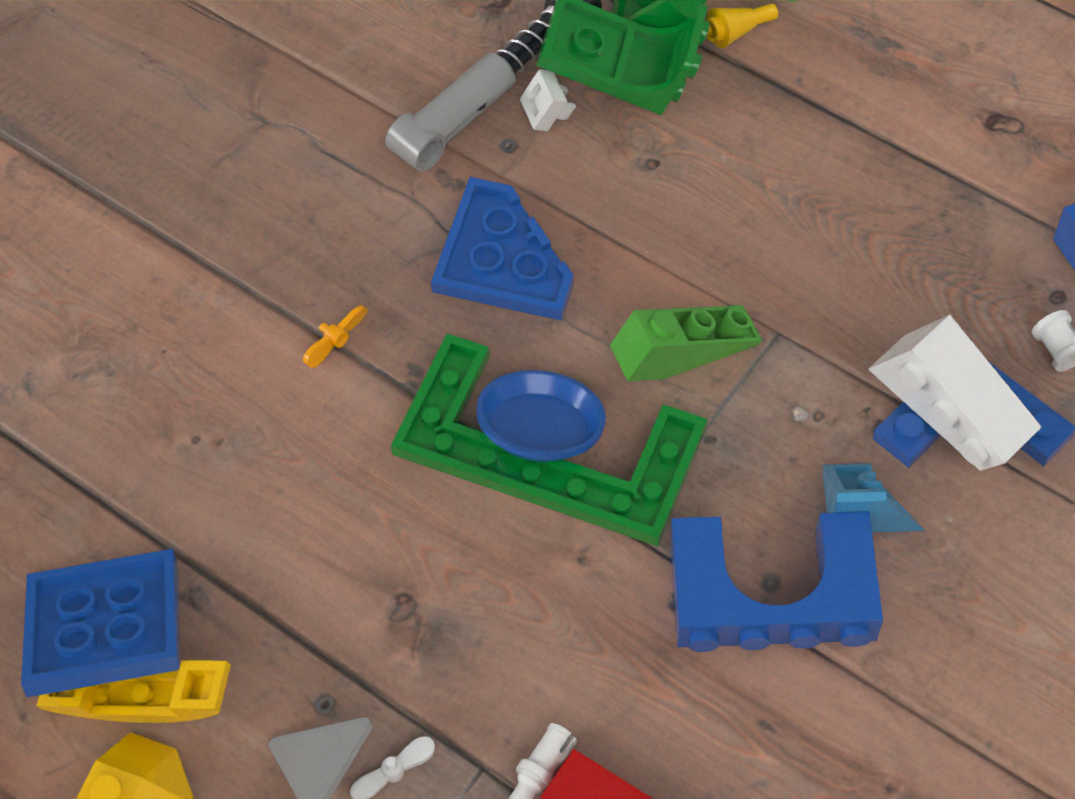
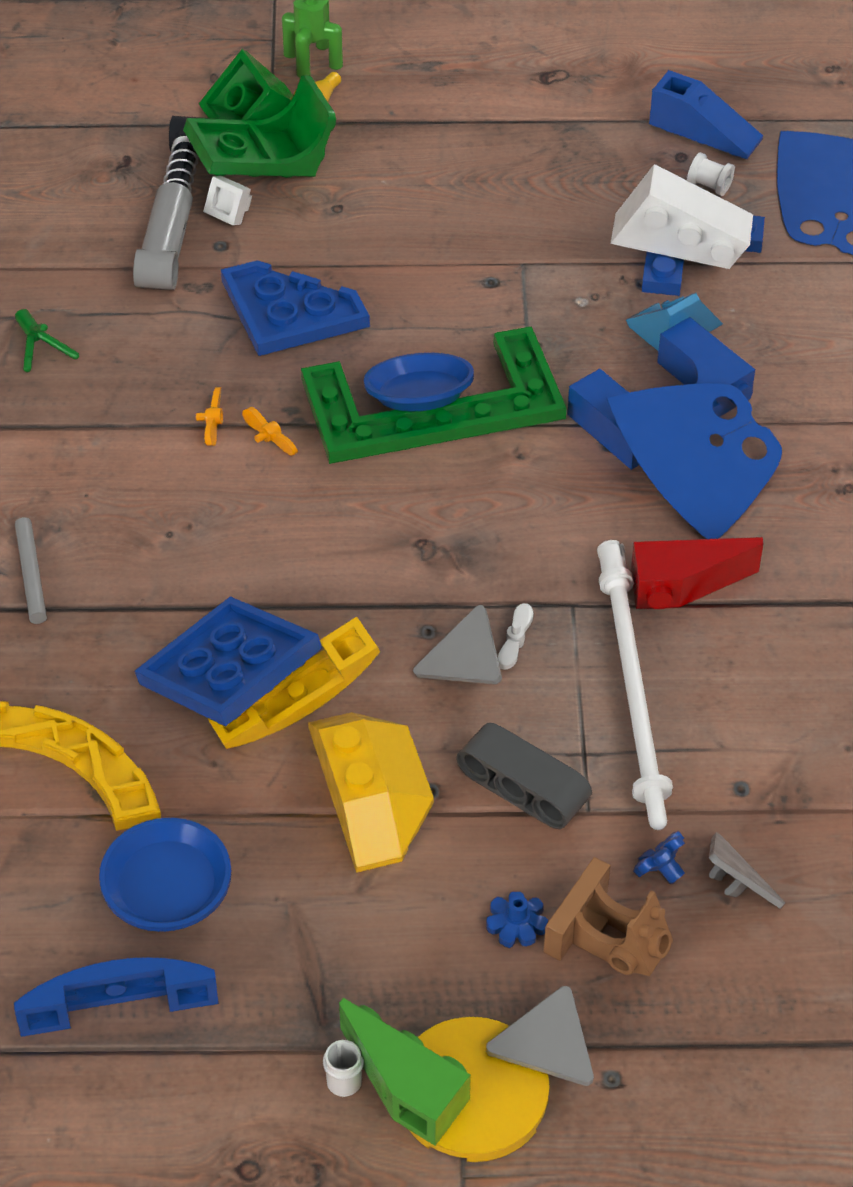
camera: 40 degrees left, 10 degrees down
bright green slope [610,305,762,382] -> none
none -> green plant [15,309,79,373]
none -> light grey bar [15,517,47,624]
none -> light orange piece [242,407,298,456]
none -> blue piece [607,383,782,539]

